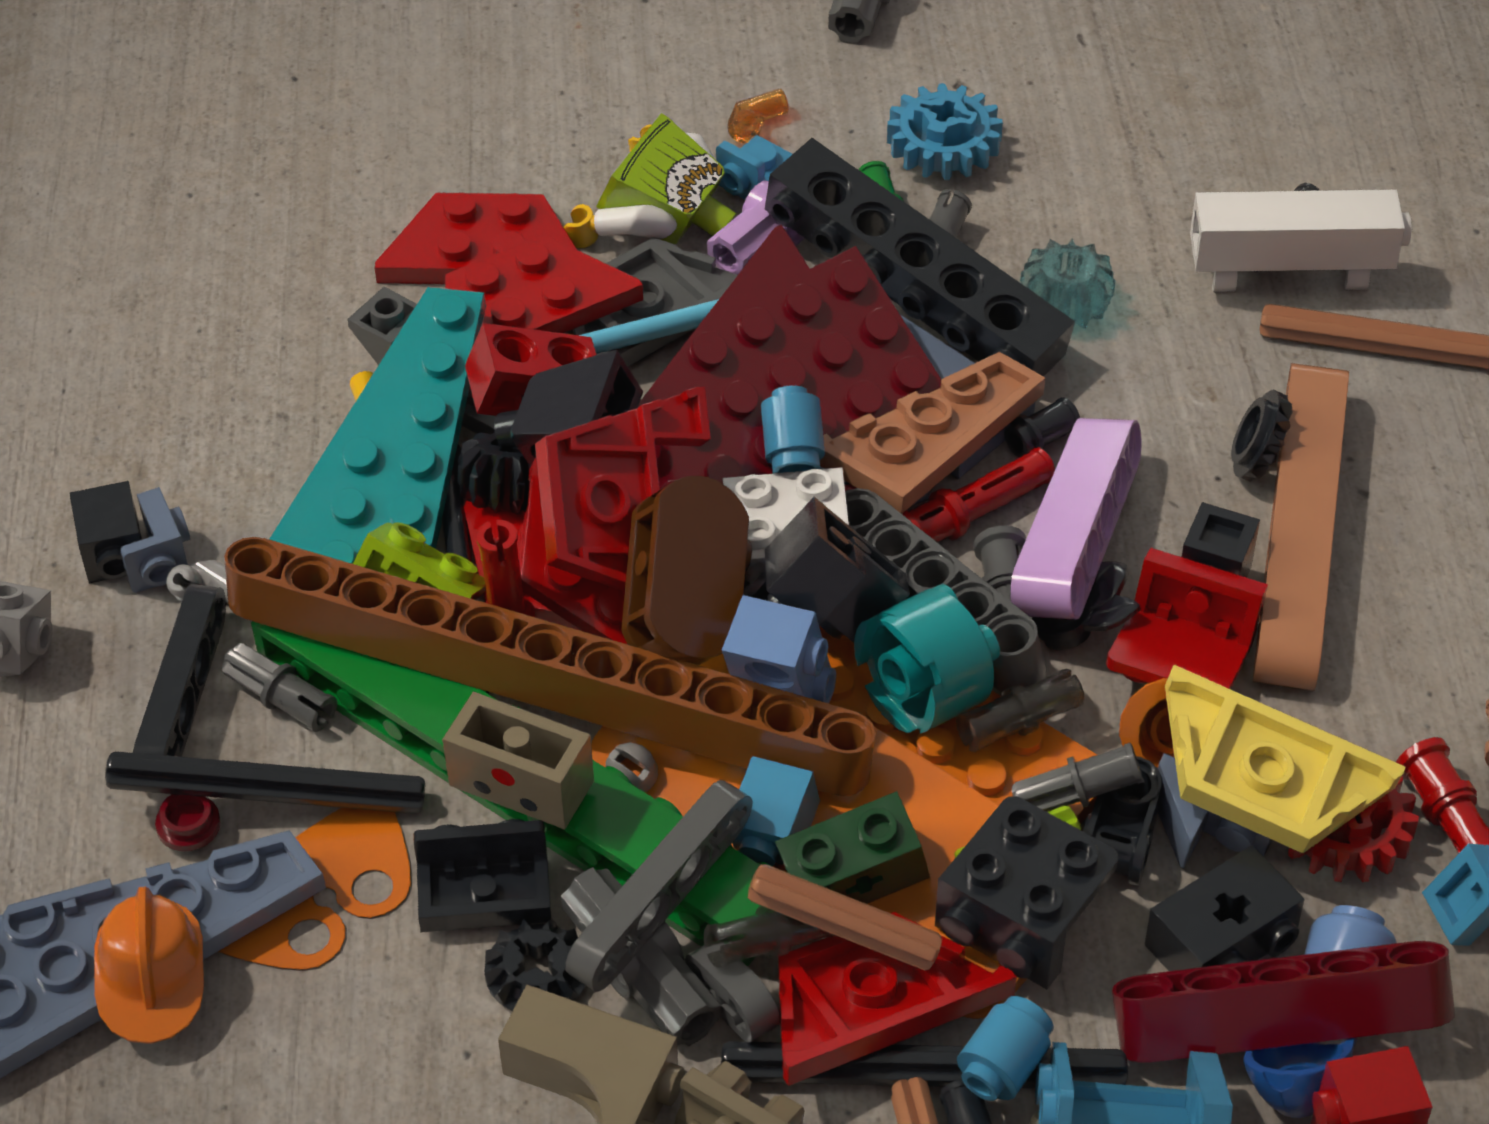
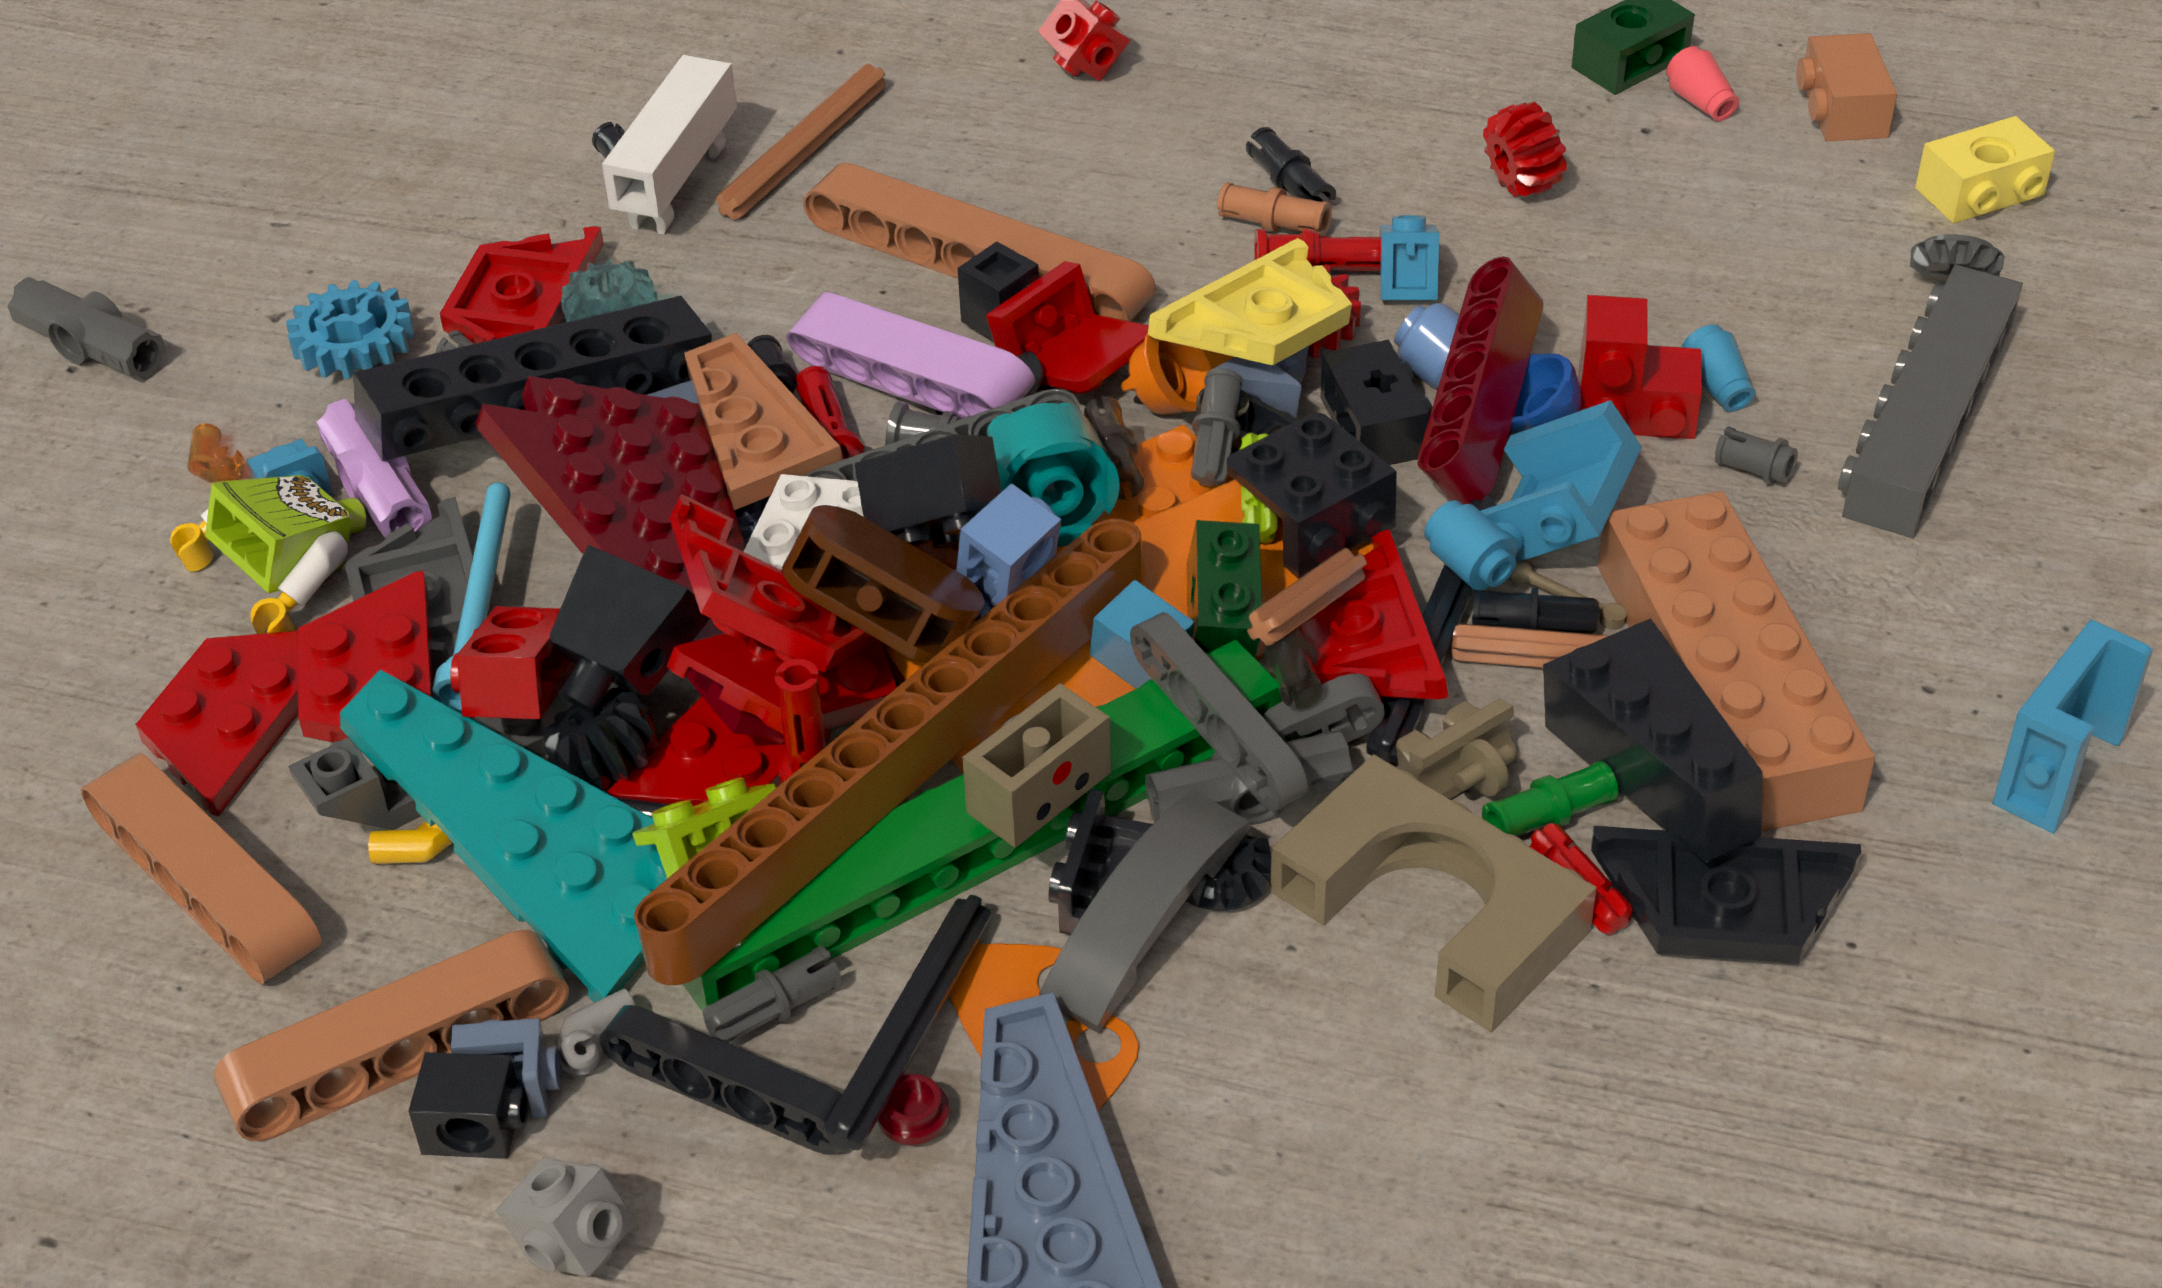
camera: 70 degrees left, 5 degrees down
orange piece [94,887,204,1044] -> none
dark azure brick [761,386,825,474] -> none
black gear [1231,390,1293,482] -> none
none -> nougat beam [80,753,322,985]
none -> nougat beam [214,930,569,1141]
none -> red wing [439,226,604,344]
none -> dark grey slope [1039,791,1250,1033]

